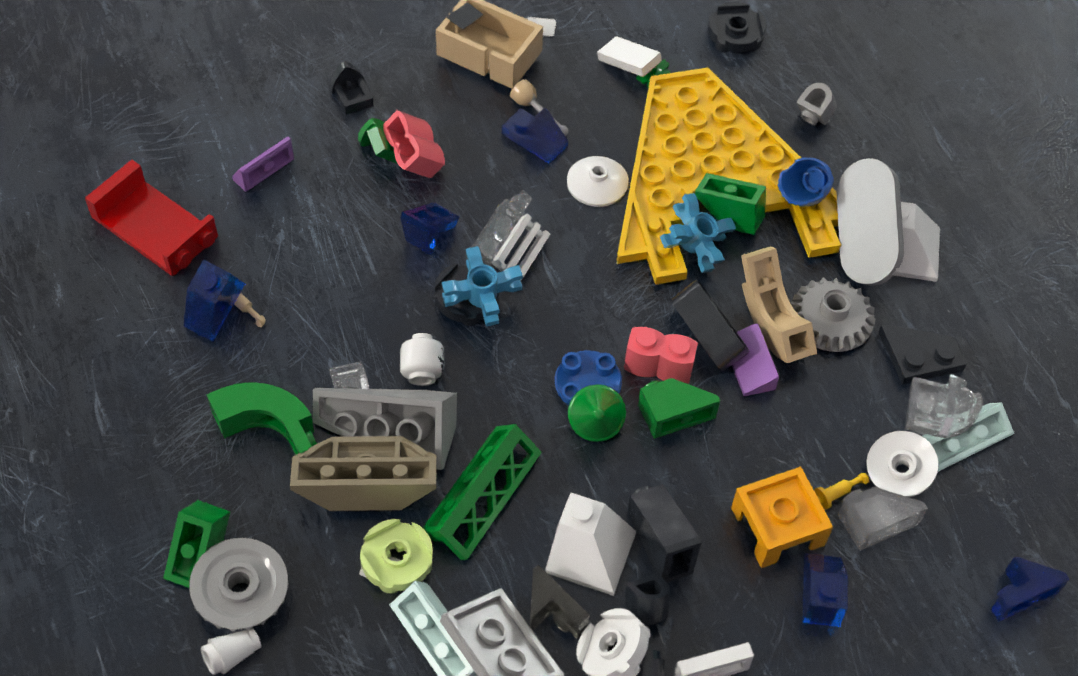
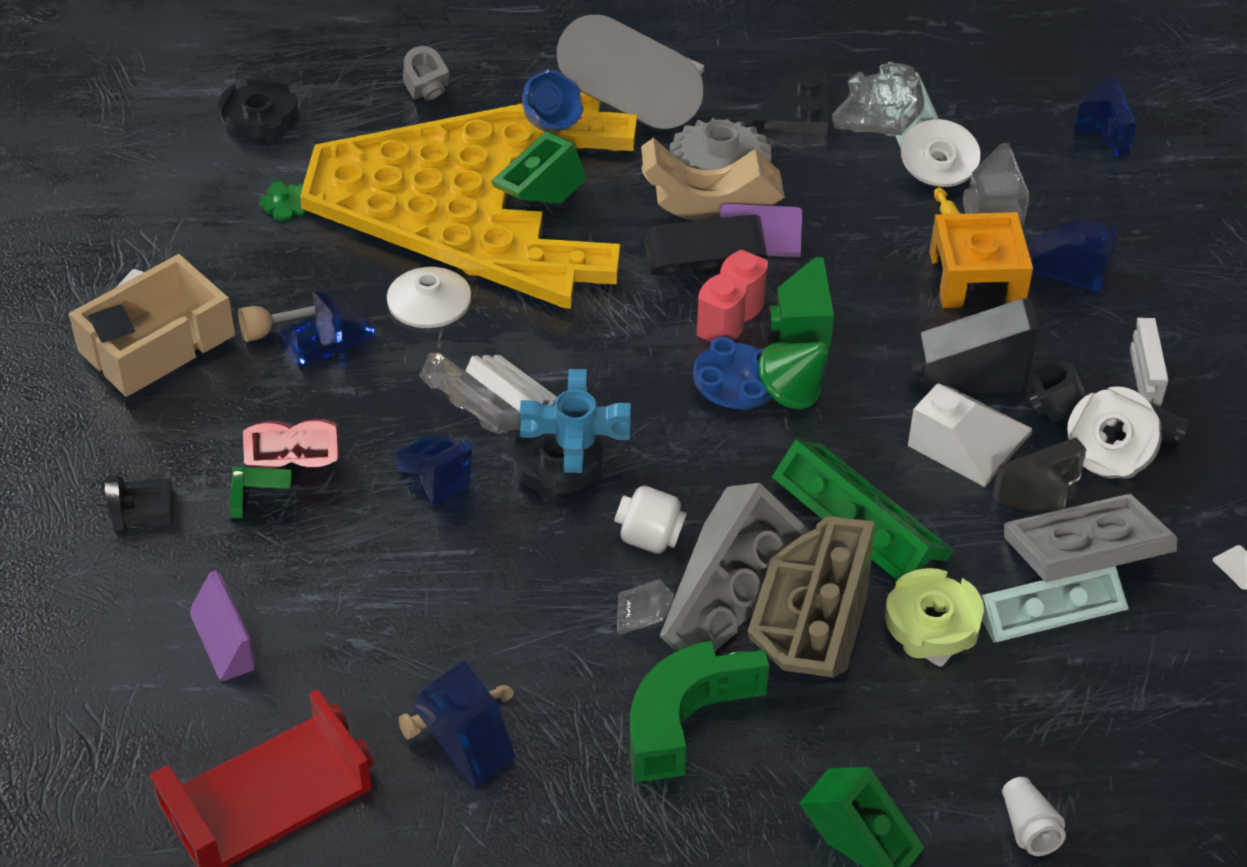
camera: 70 degrees left, 10 degrees down
light grey gear [190,538,288,632] -> none
white tile [597,36,662,77] -> none
dark azure pin [660,193,736,273] -> none

